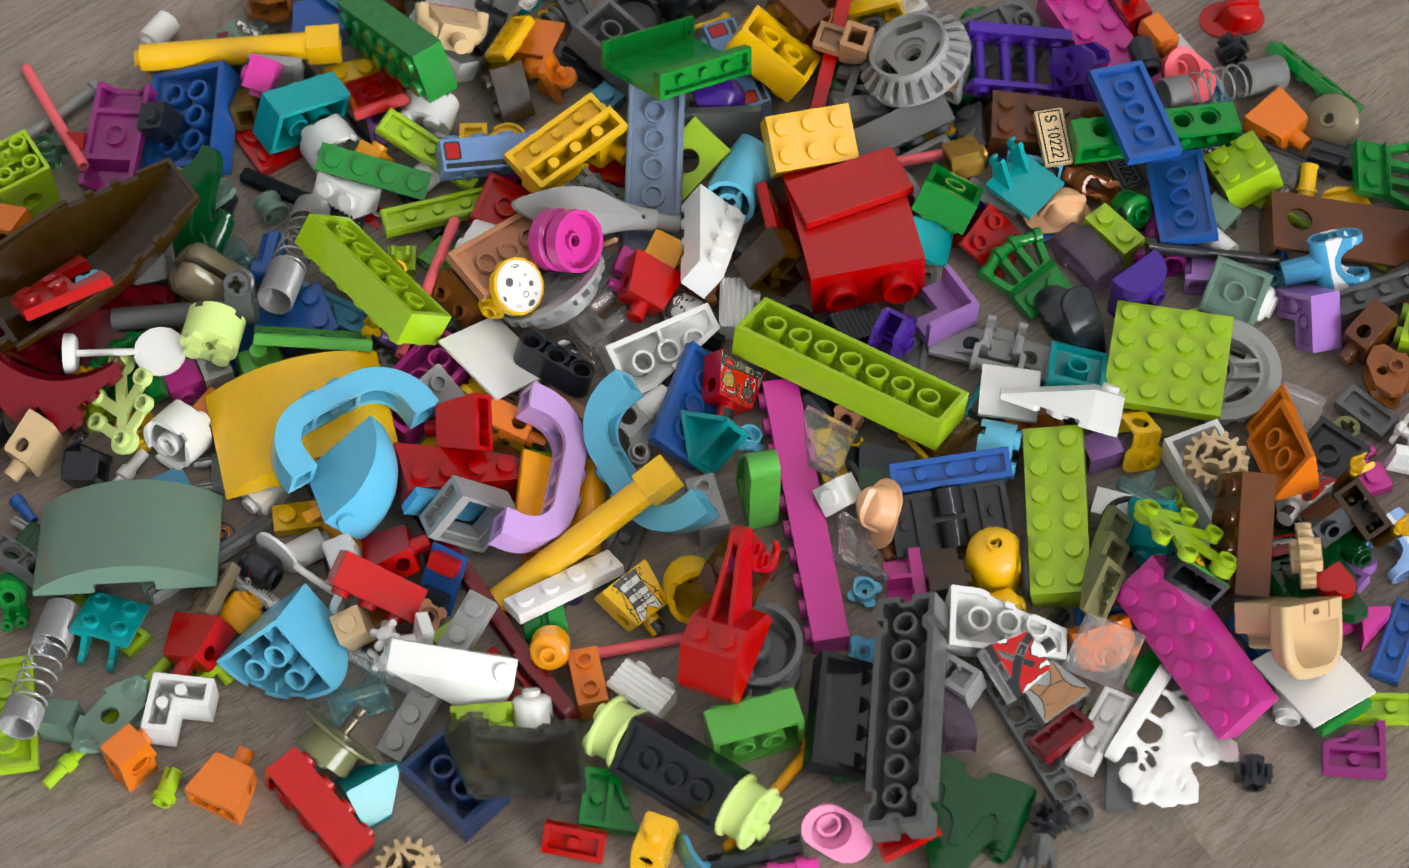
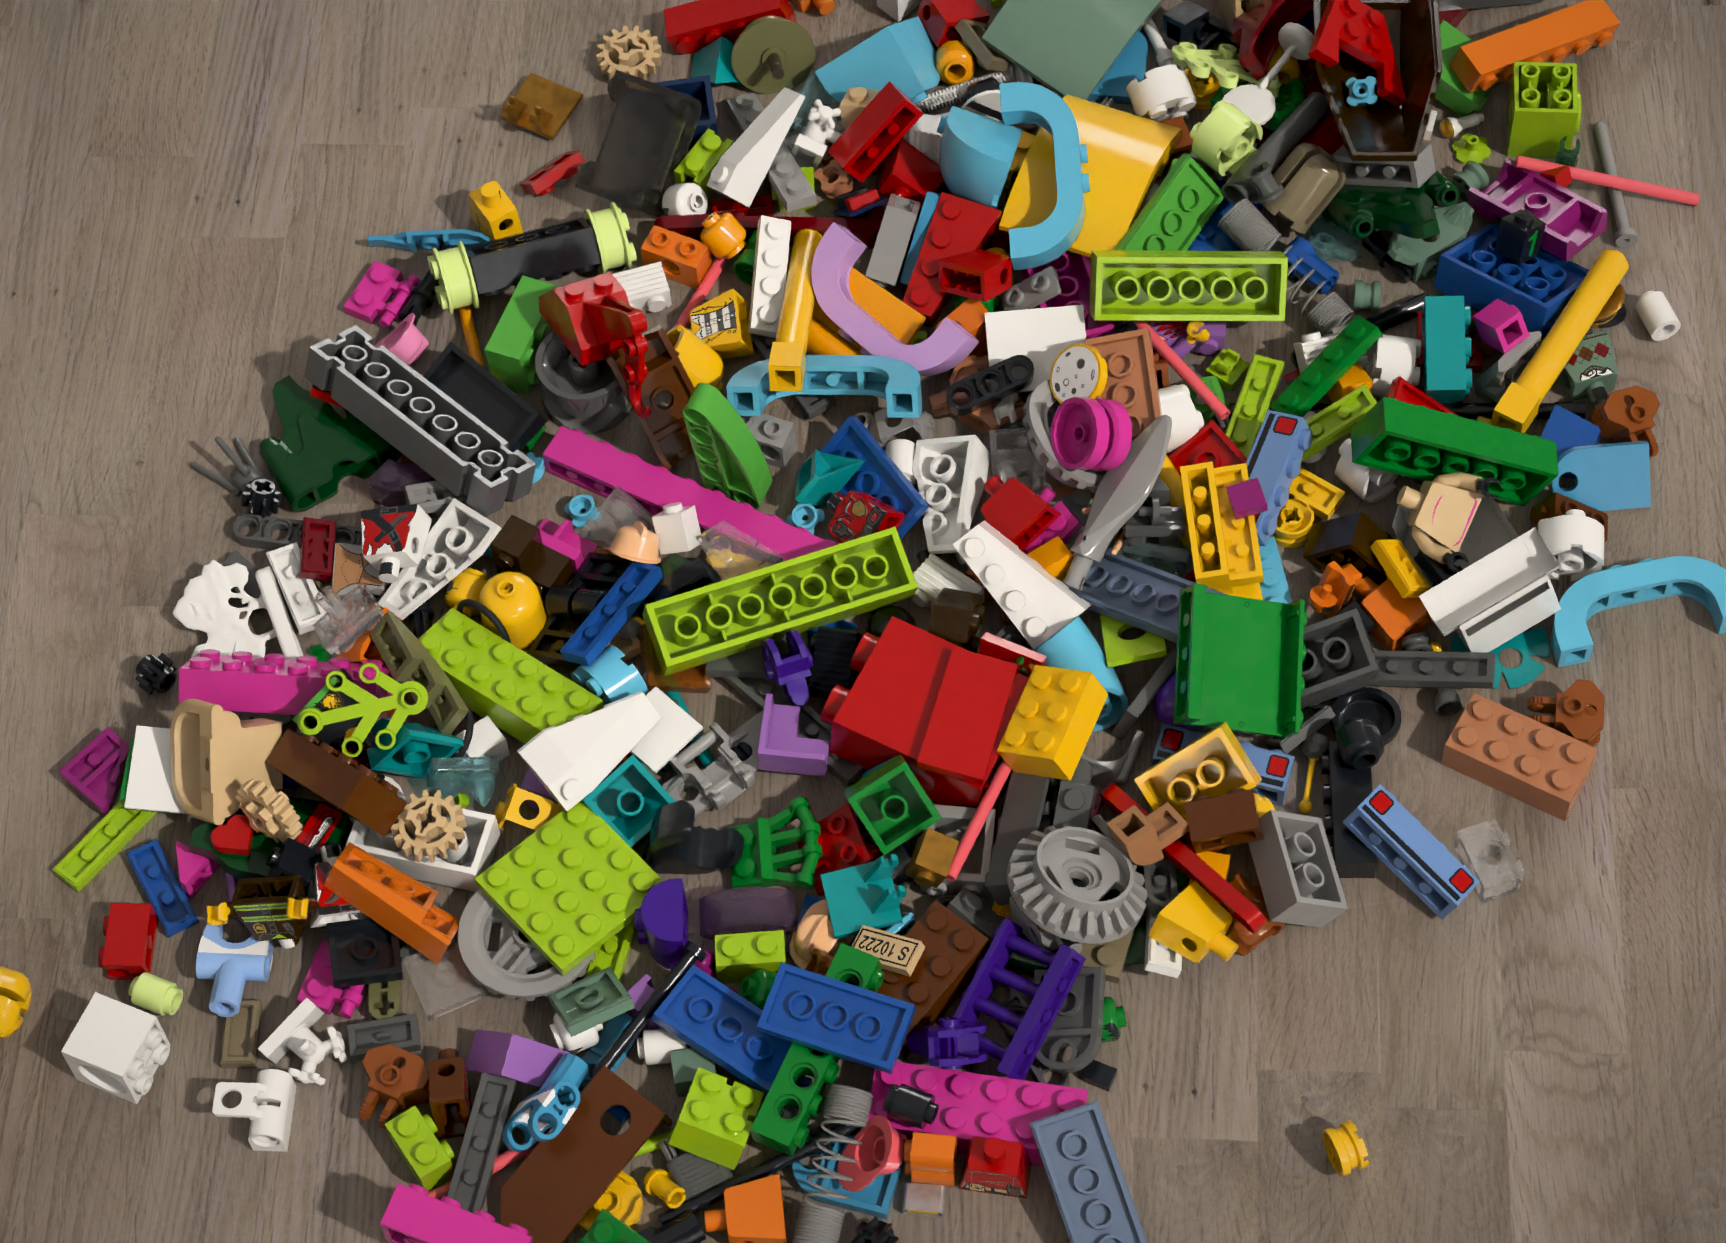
camera: 130 degrees right, 0 degrees up
green wing [577,766,639,837] -> none
none -> magenta tile [1226,478,1268,520]

